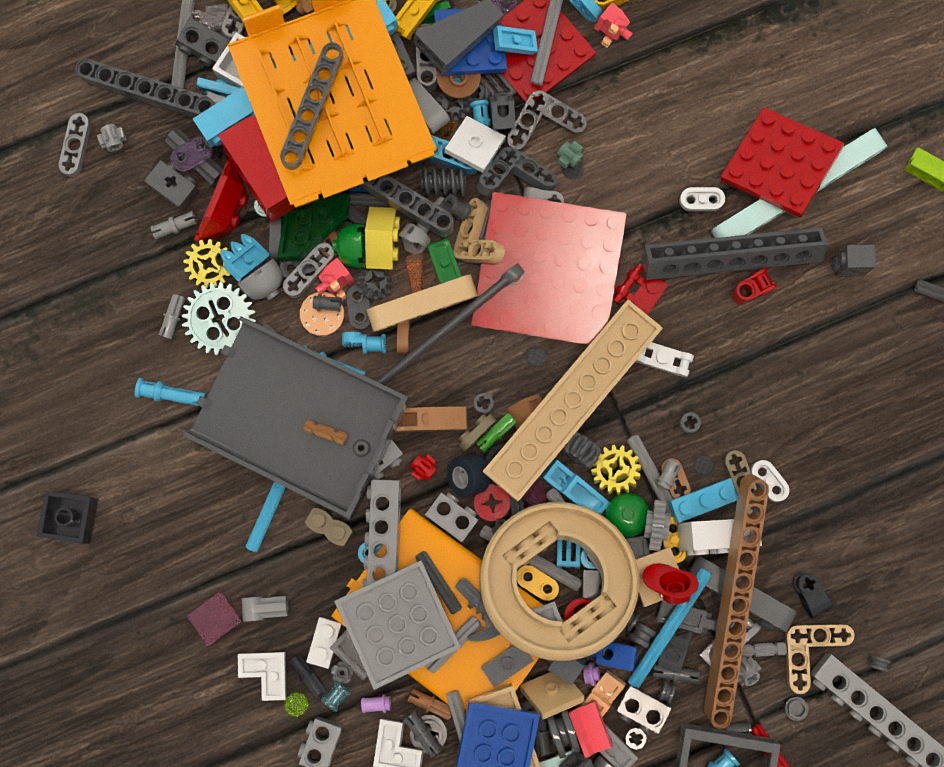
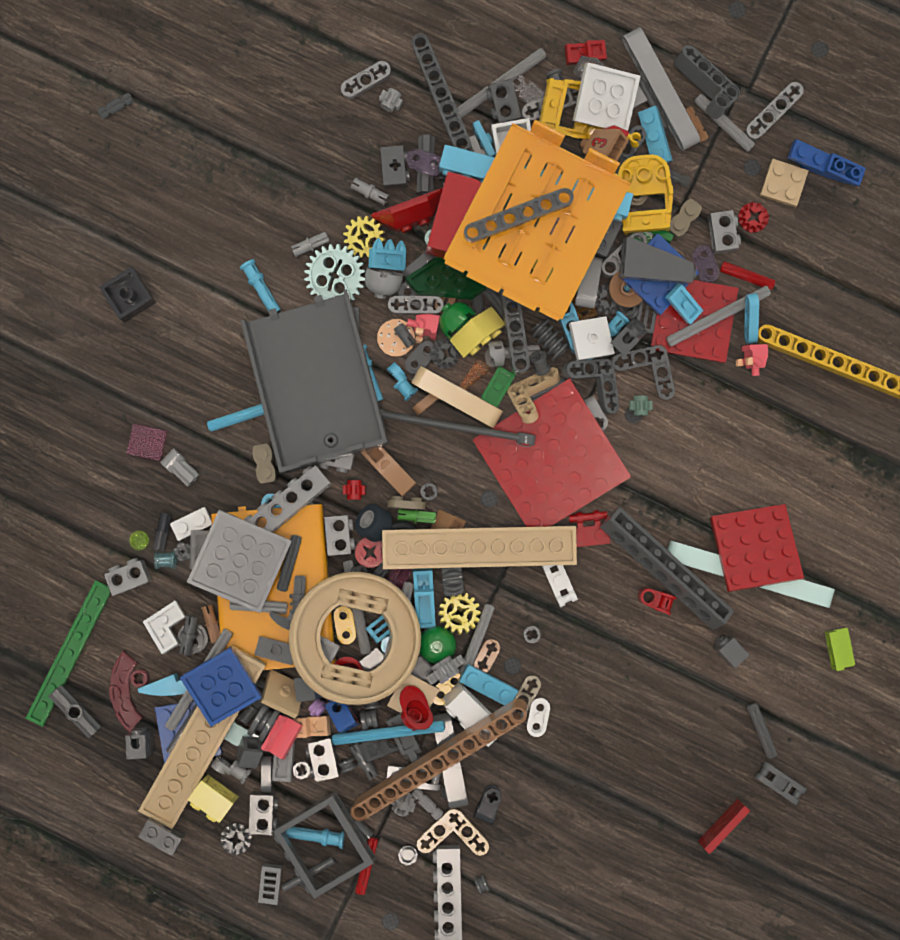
camera: 50 degrees right, 5 degrees up
white plate [238,652,286,701] -> none
medium nougat axle [303,419,348,445] -> none
lavender pin [361,694,391,713] -> none
light grey pin [656,460,681,491] -> none
white plate [679,187,725,211] -> none

